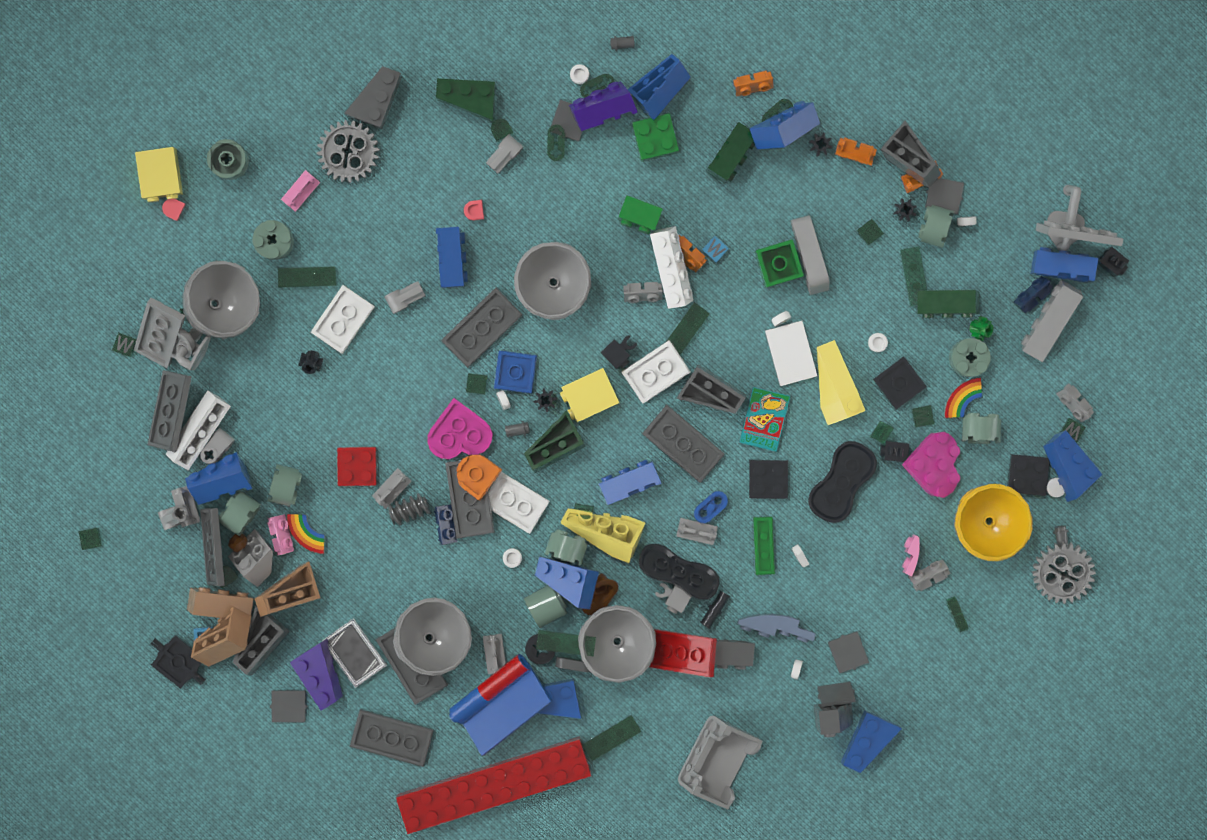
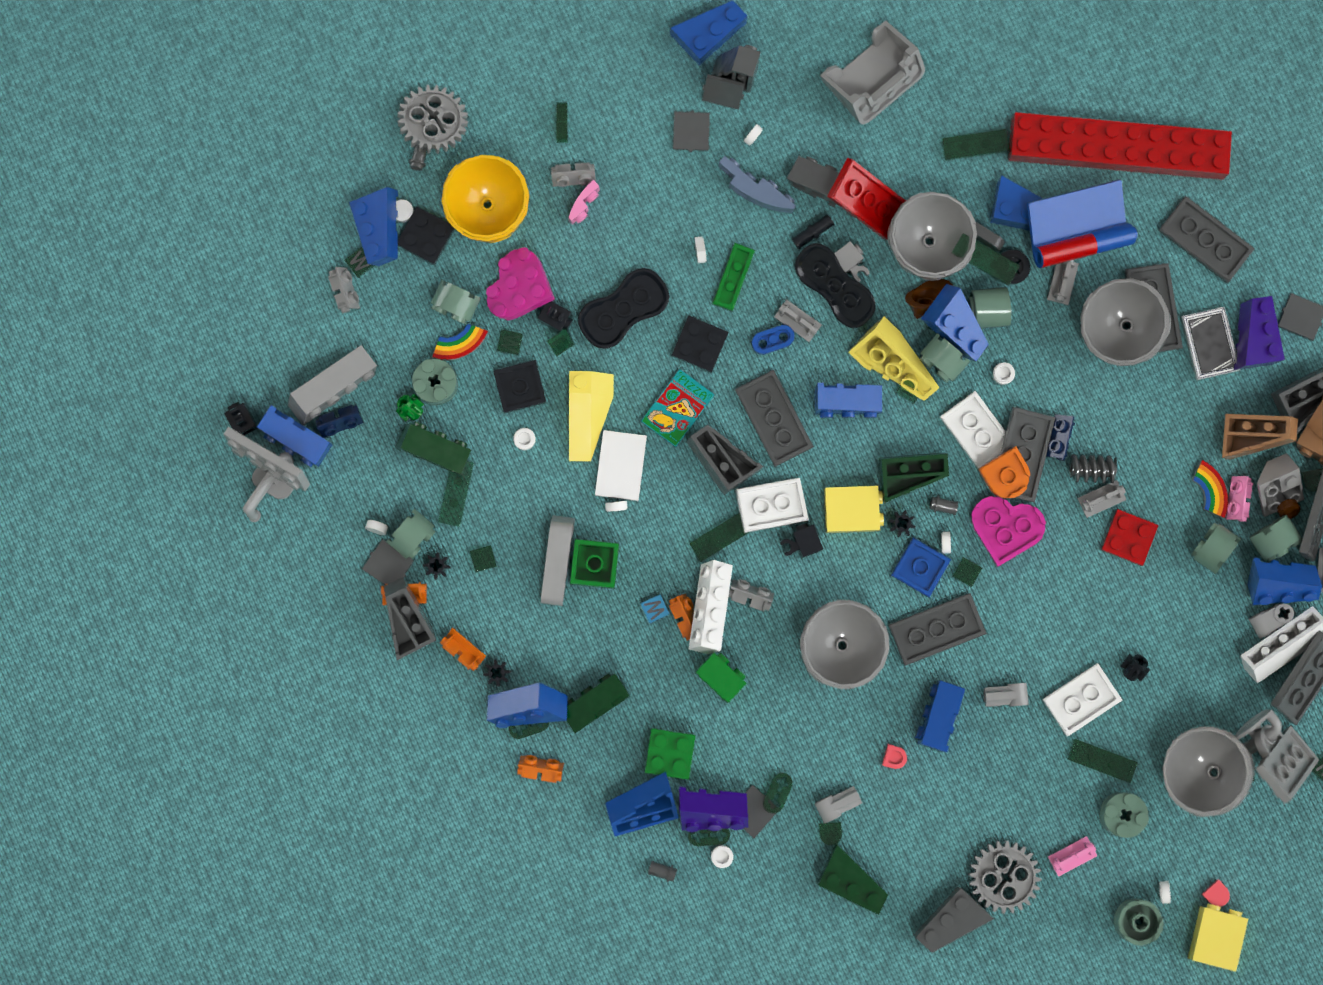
camera: 155 degrees left, 5 degrees down
none -> white tile [1159,881,1170,904]

